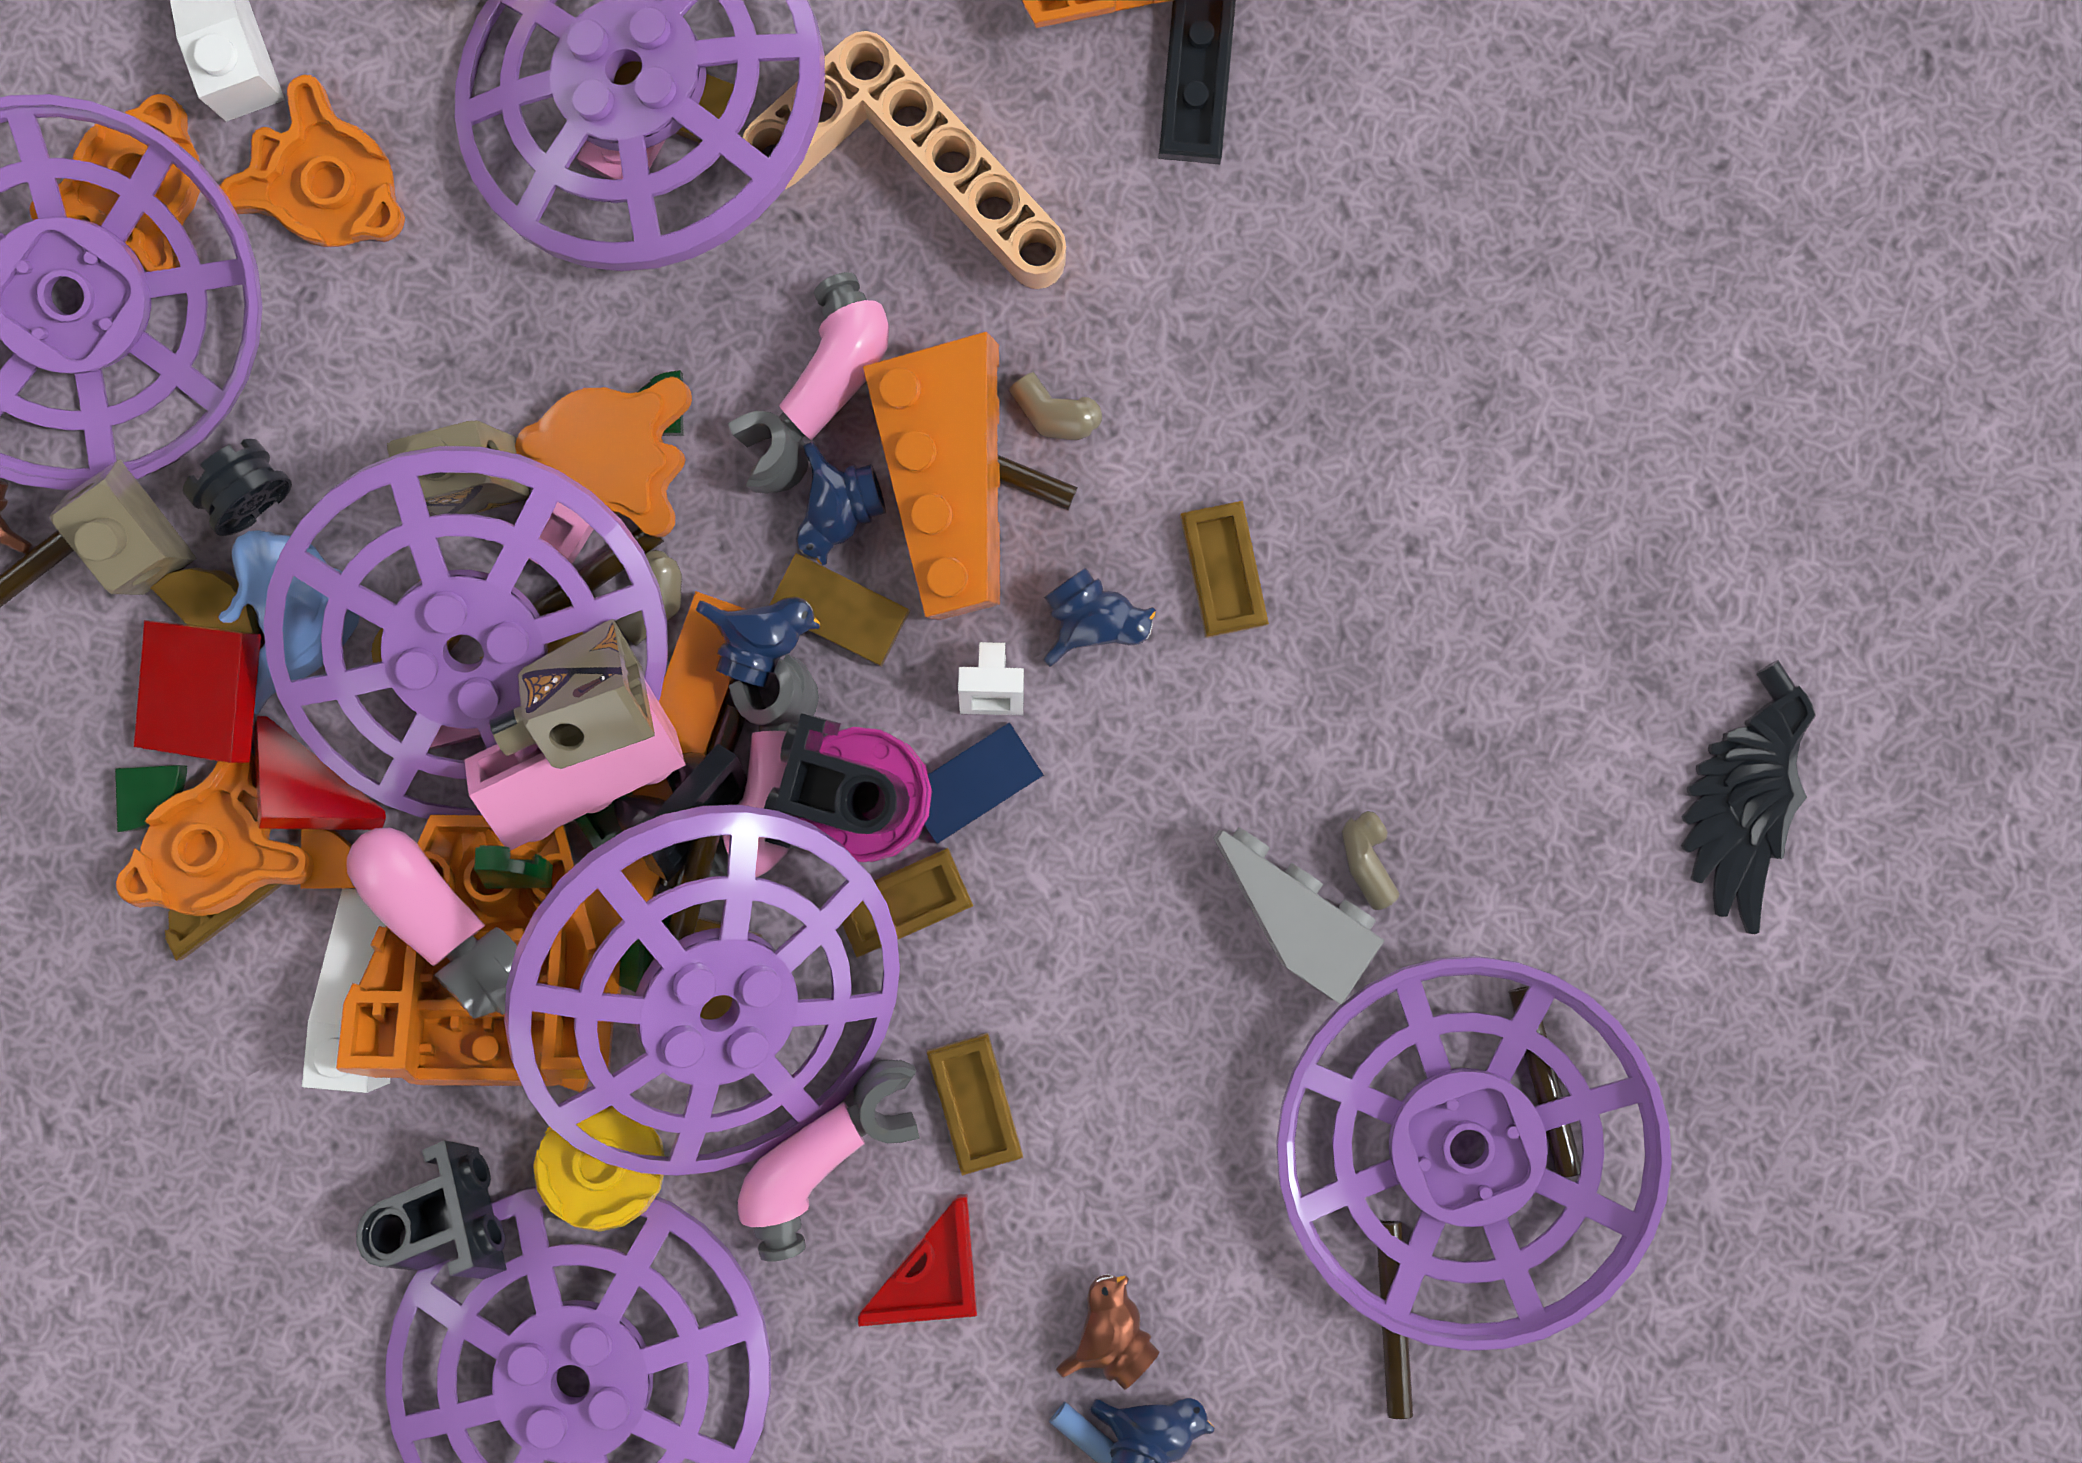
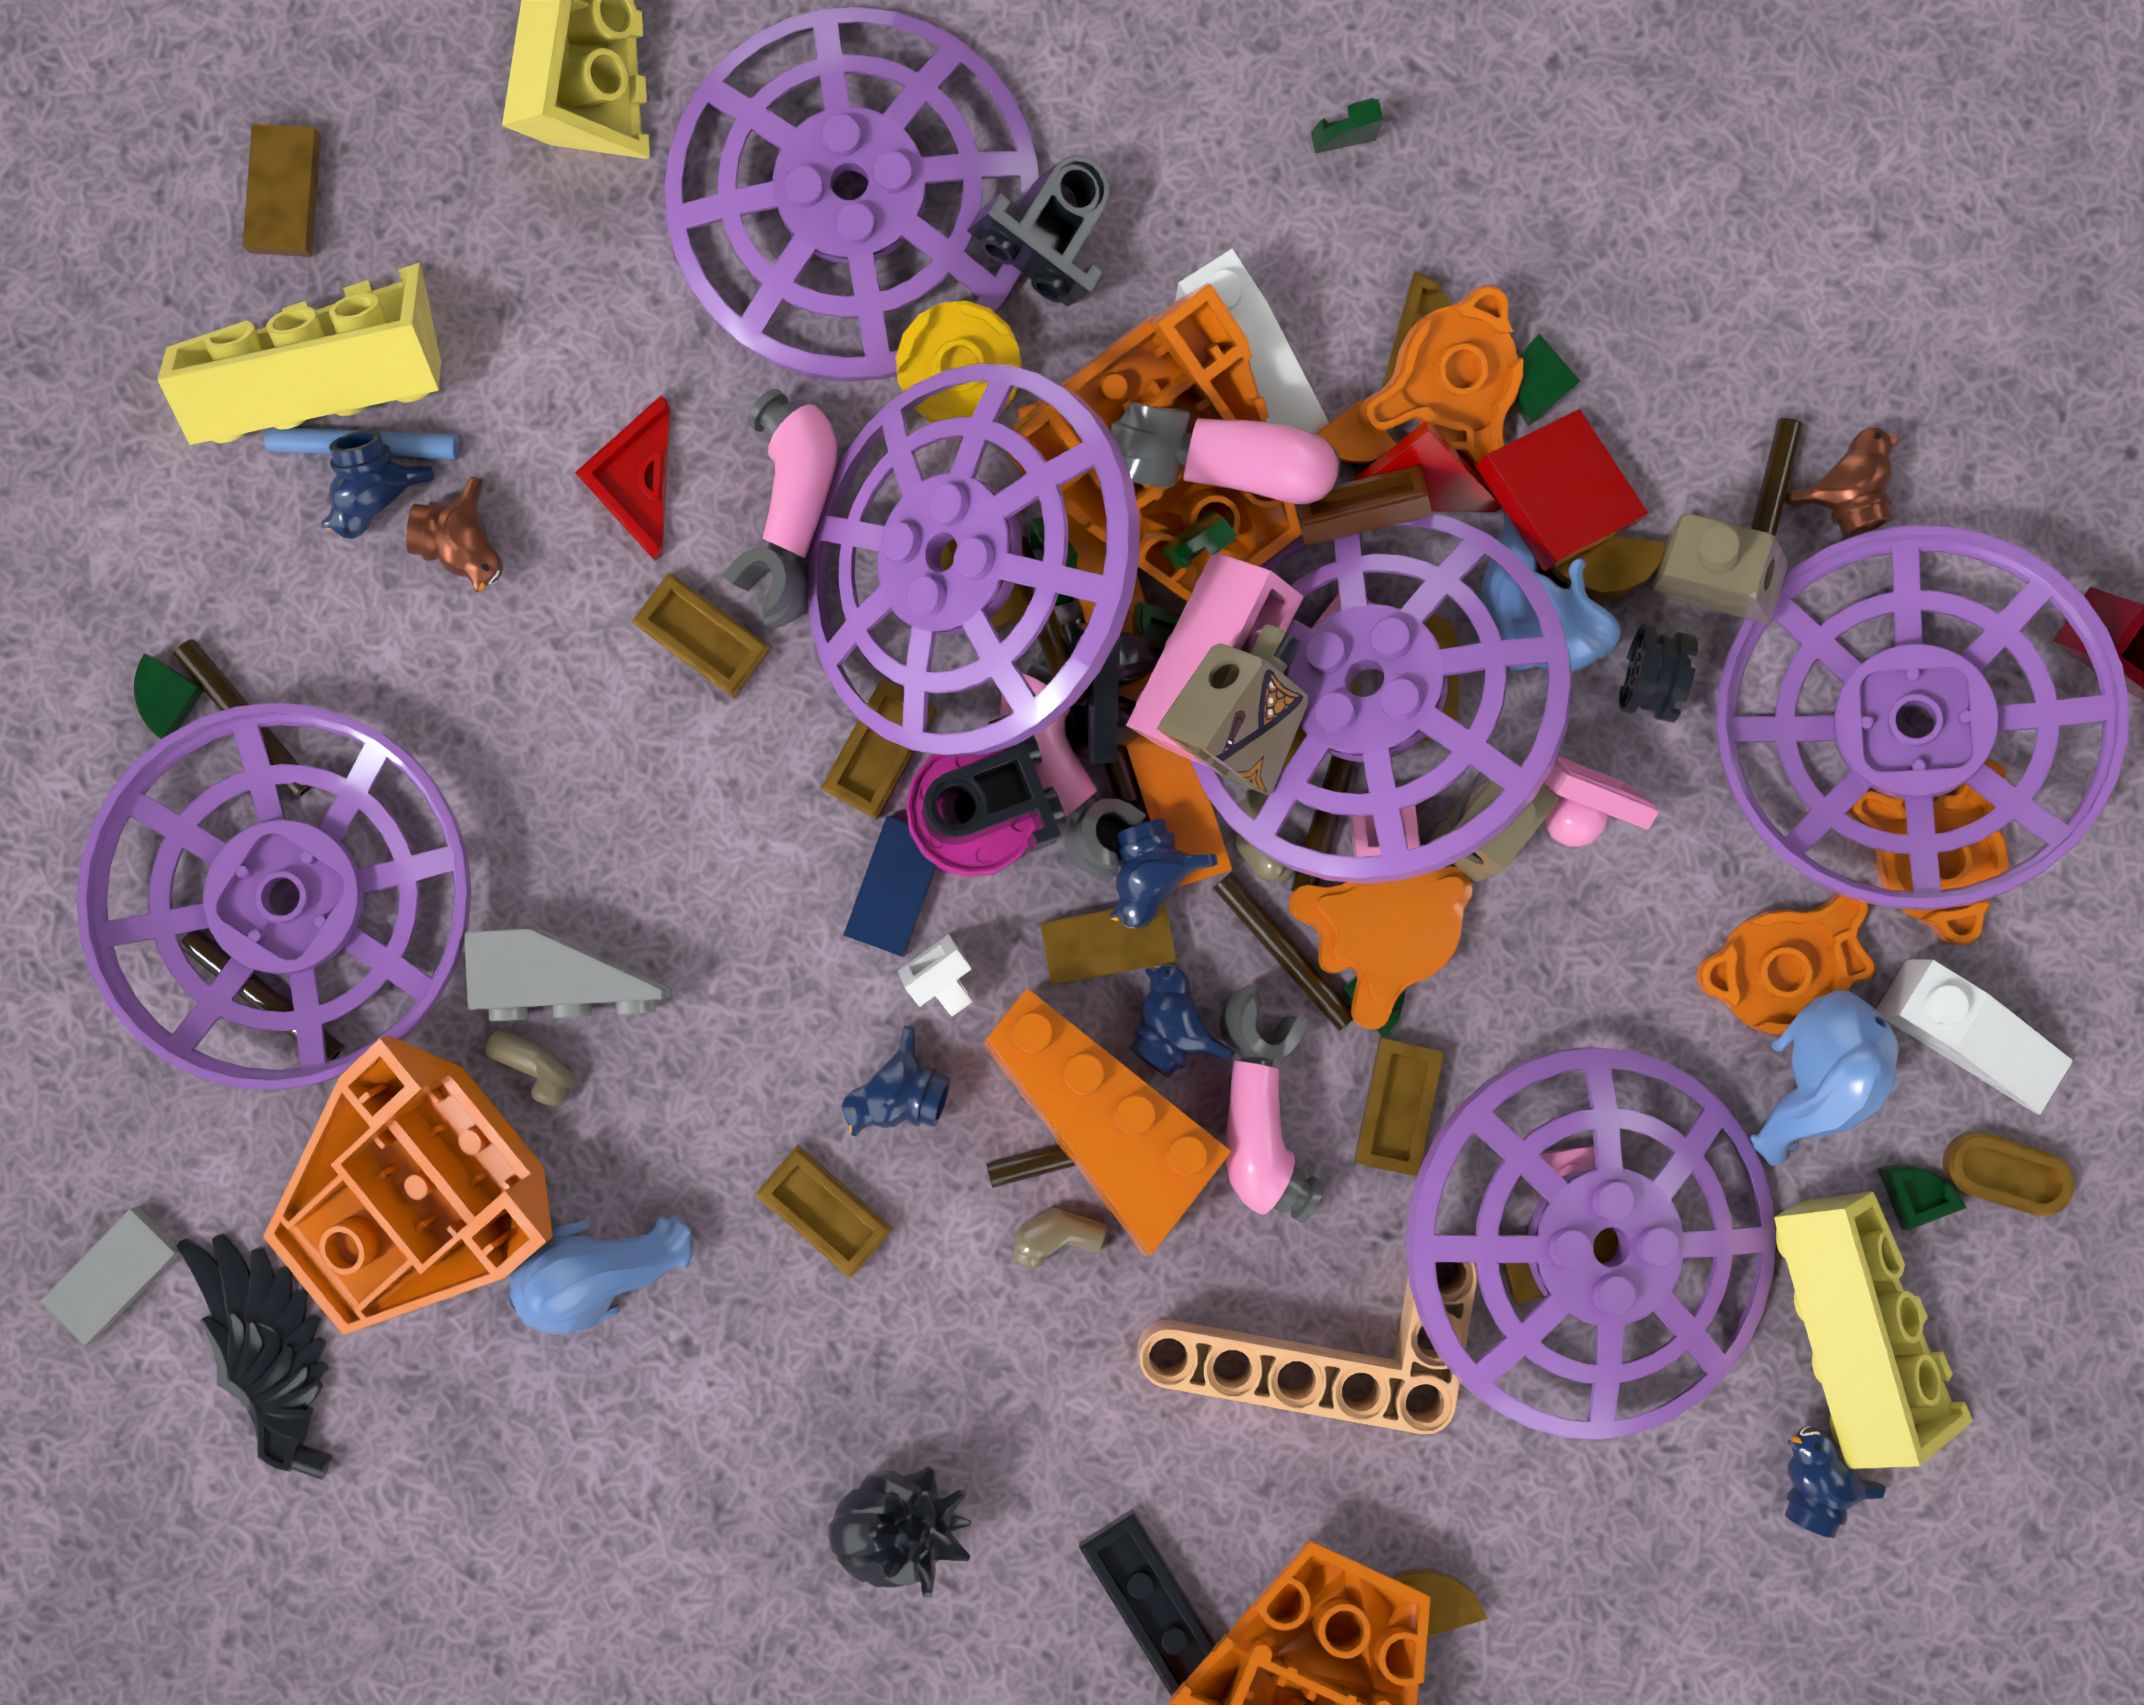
camera: 150 degrees right, 0 degrees up
none -> light grey tile [40,1206,180,1346]
none -> dark green tile [134,653,204,739]
none -> orange wedge [263,1035,553,1335]
none -> medium blue piece [509,1215,693,1335]
none -> black hair [828,1466,972,1597]
none -> dark brown piece [1213,872,1353,1031]
none -> reddish brown tile [1298,465,1432,546]
none -> dark green tile [1311,98,1383,154]
none -> pearl gold tile [1353,1037,1444,1177]
none -> bright pink tile [1543,755,1659,847]
none -> medium blue piece [1750,990,1899,1166]

